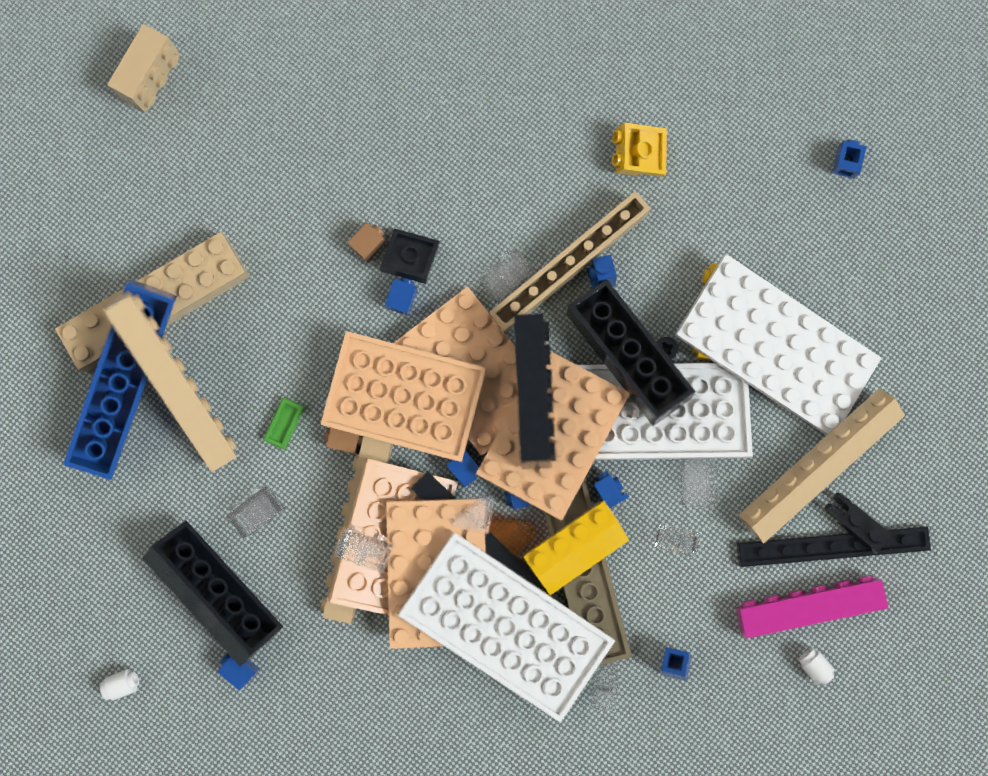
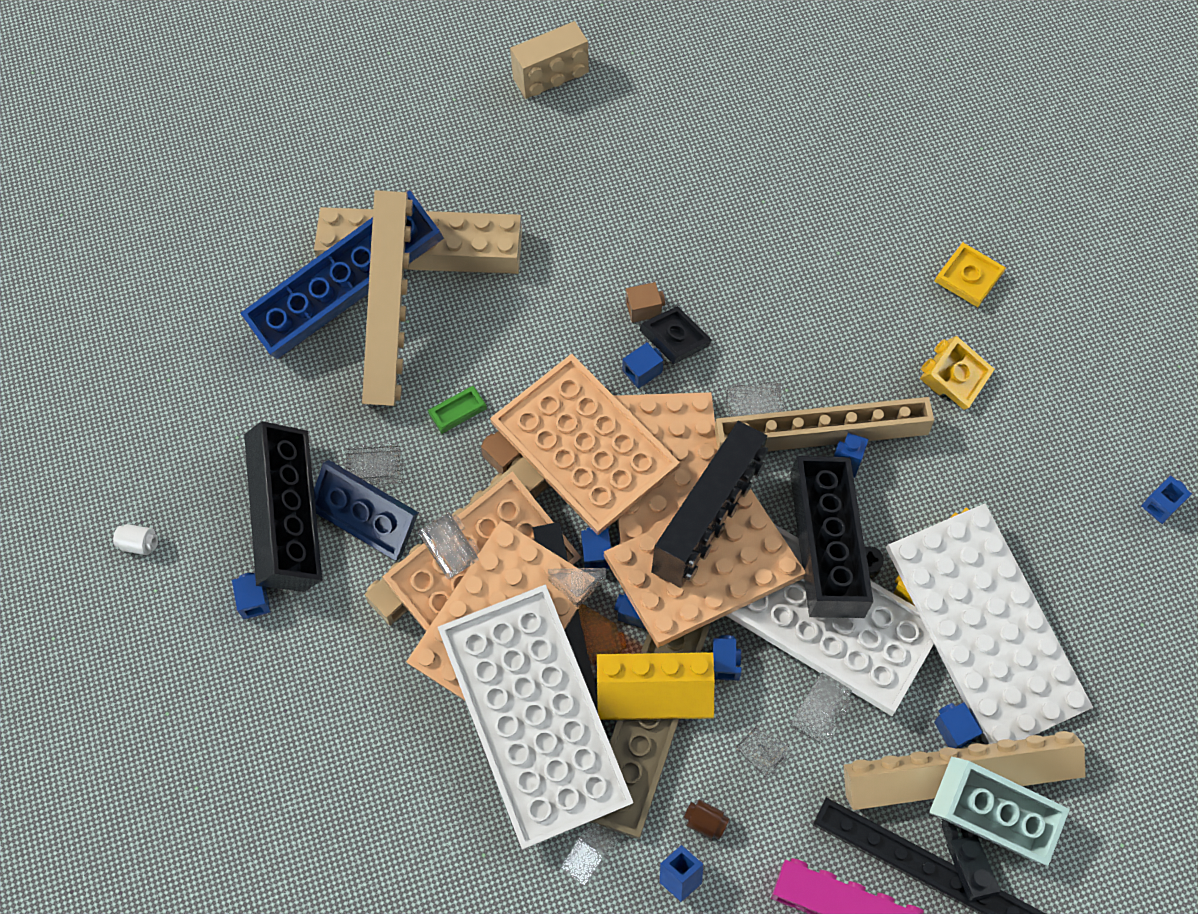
camera: 35 degrees right, 20 degrees down
none -> dark blue plate [314,460,419,561]
none -> reddish brown brick [683,799,730,840]
none -> light aqua brick [929,756,1070,866]
none -> yellow plate [934,242,1006,307]
none -> blue brick [934,702,983,749]

